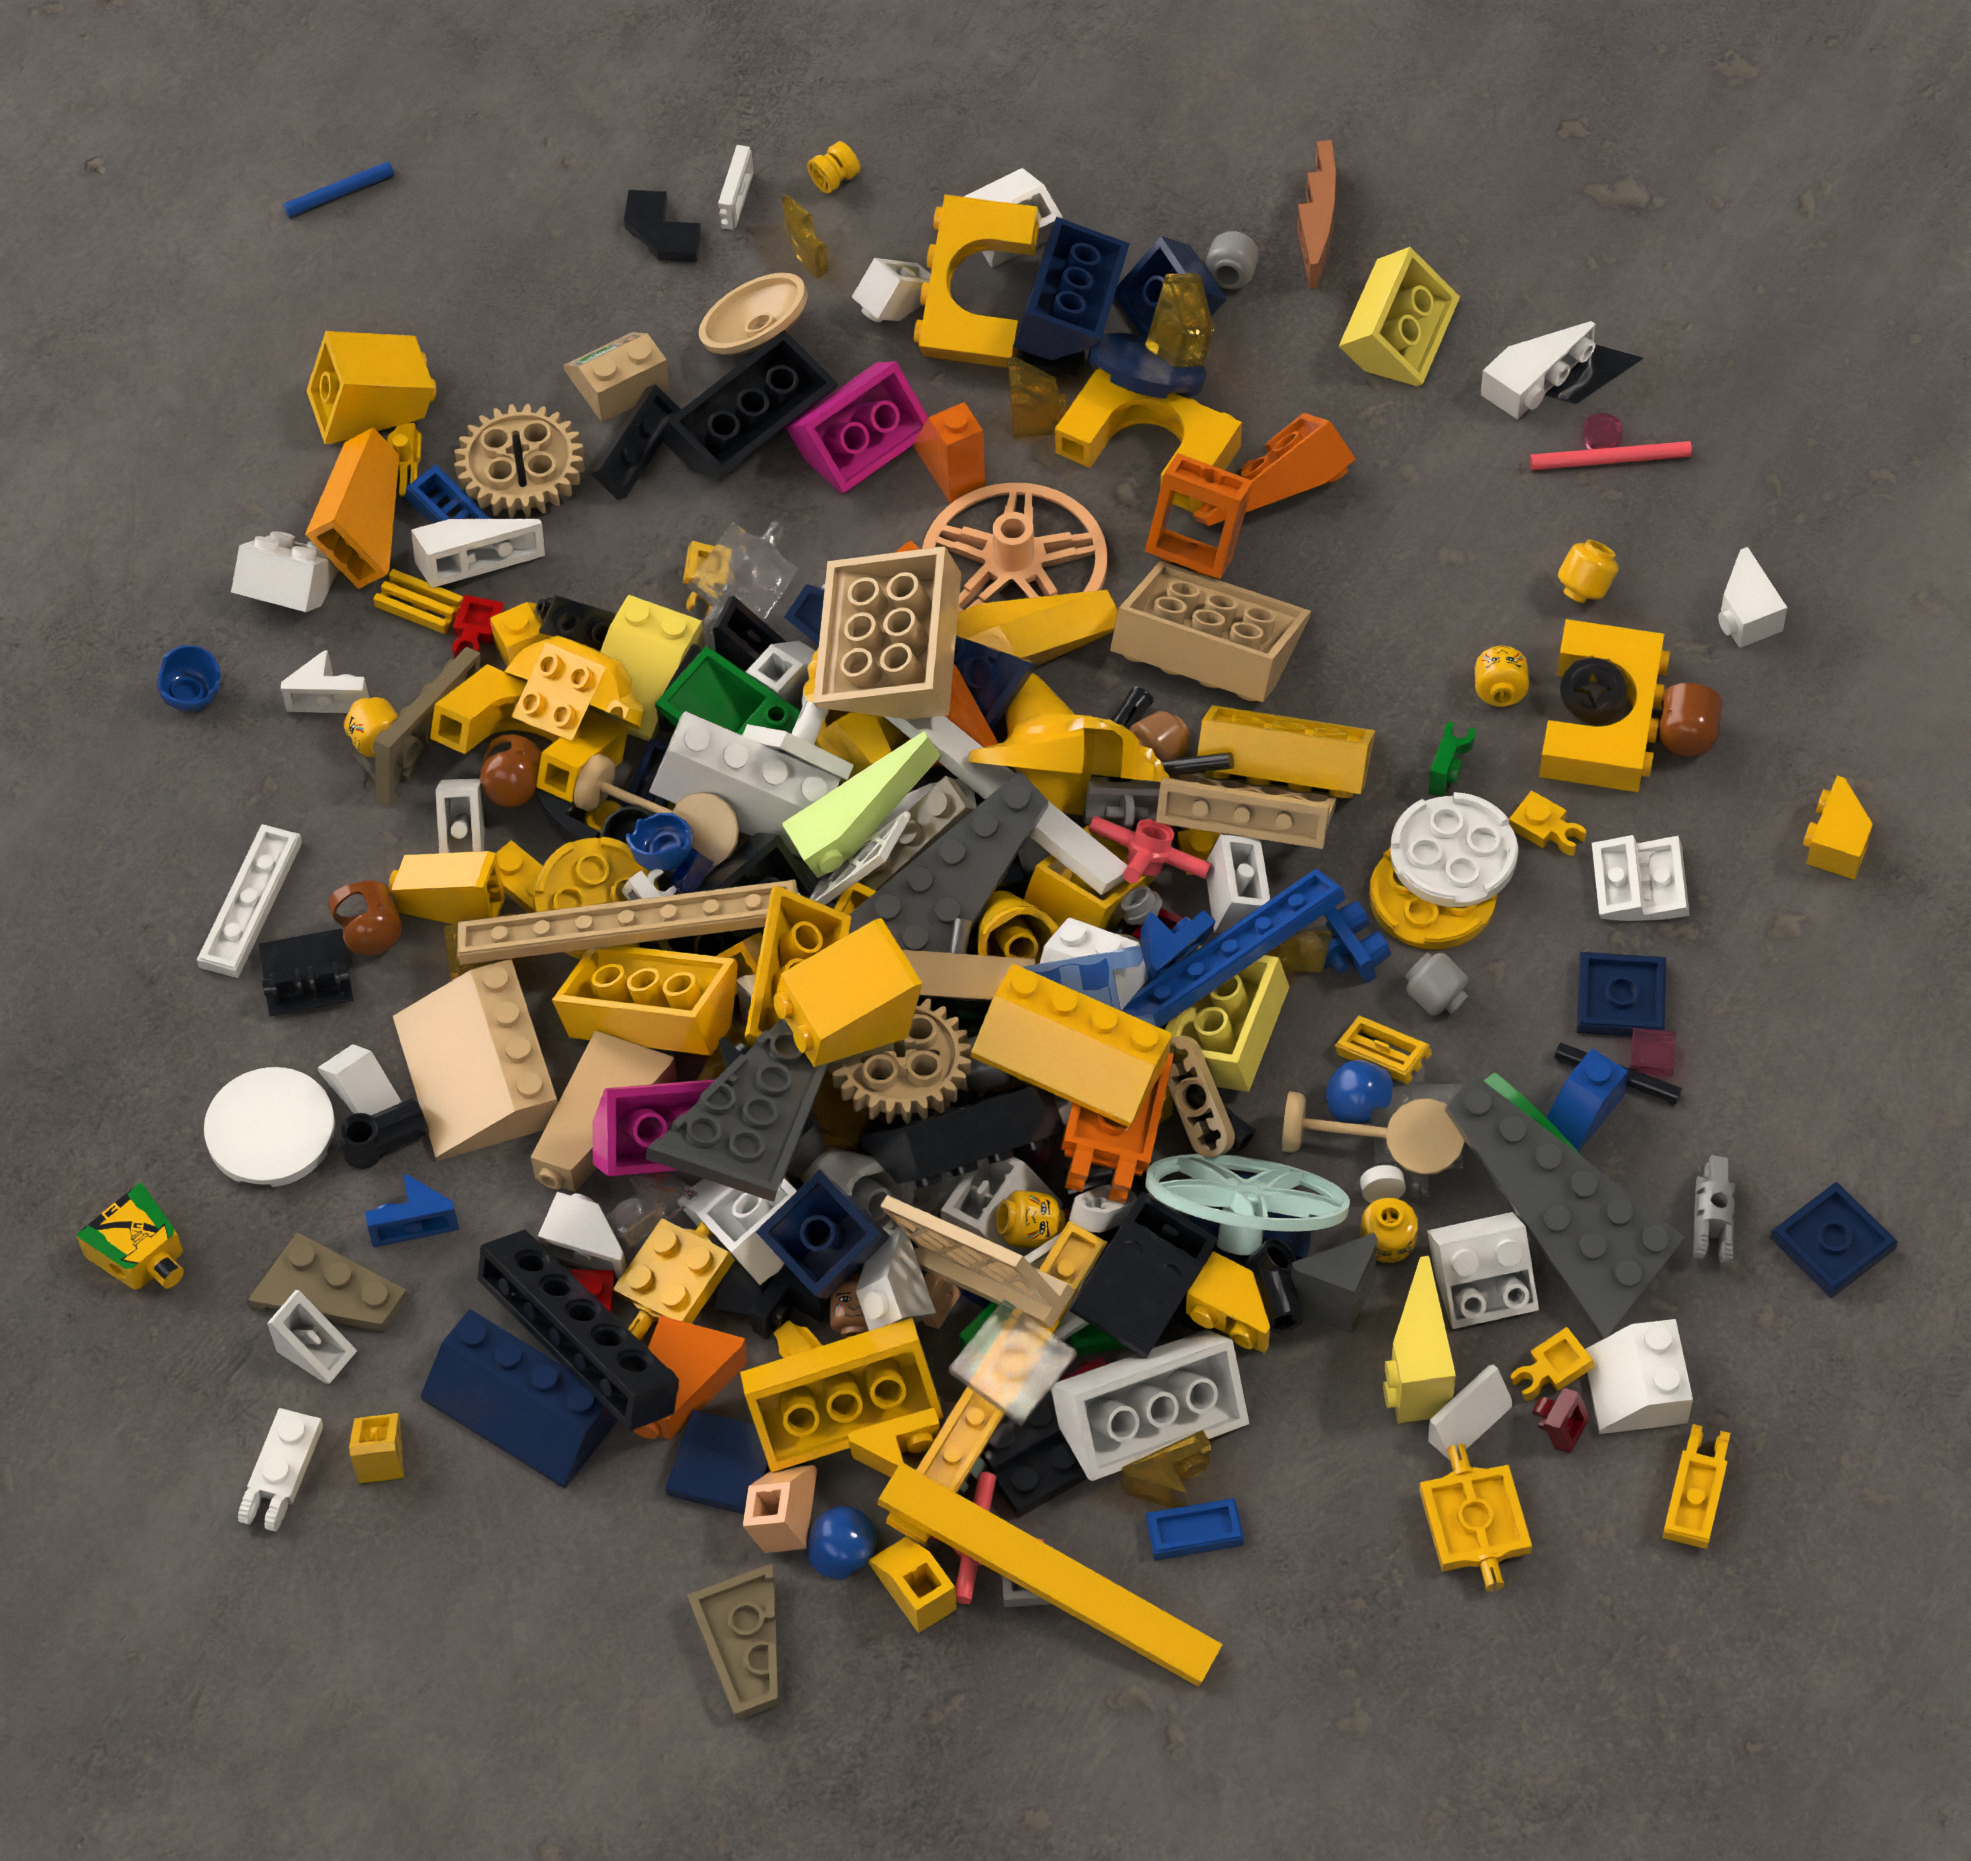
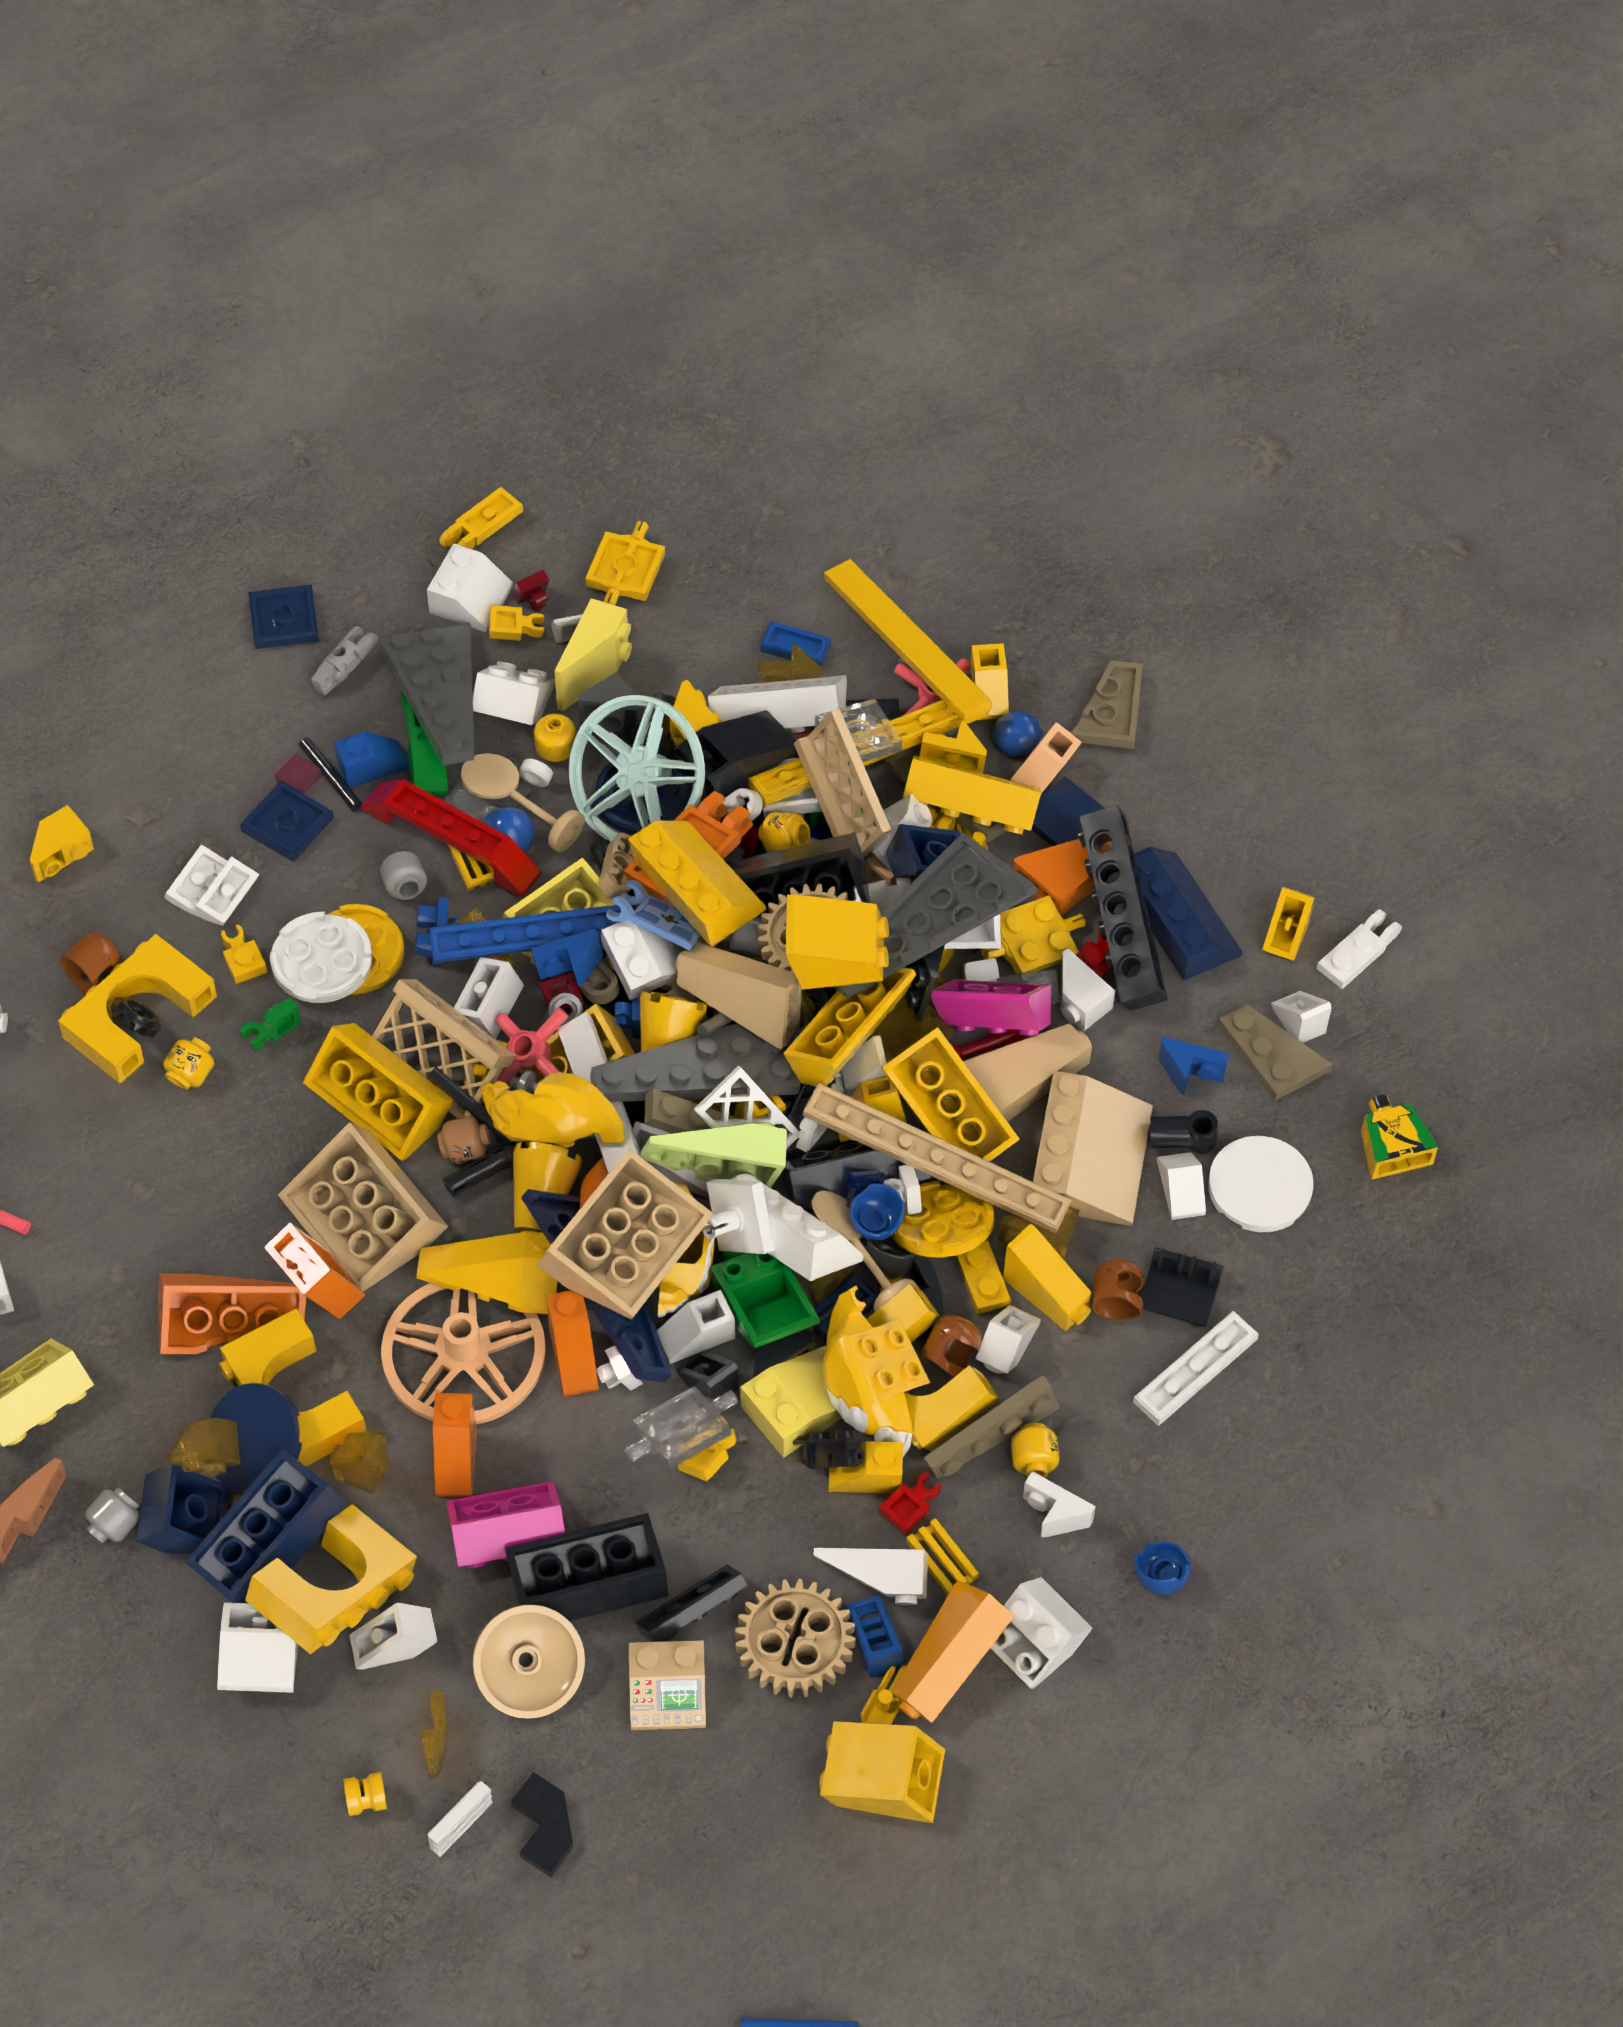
camera: 155 degrees left, 0 degrees up
yellow head [1558,539,1619,603] -> none
none -> red slope [361,779,541,898]

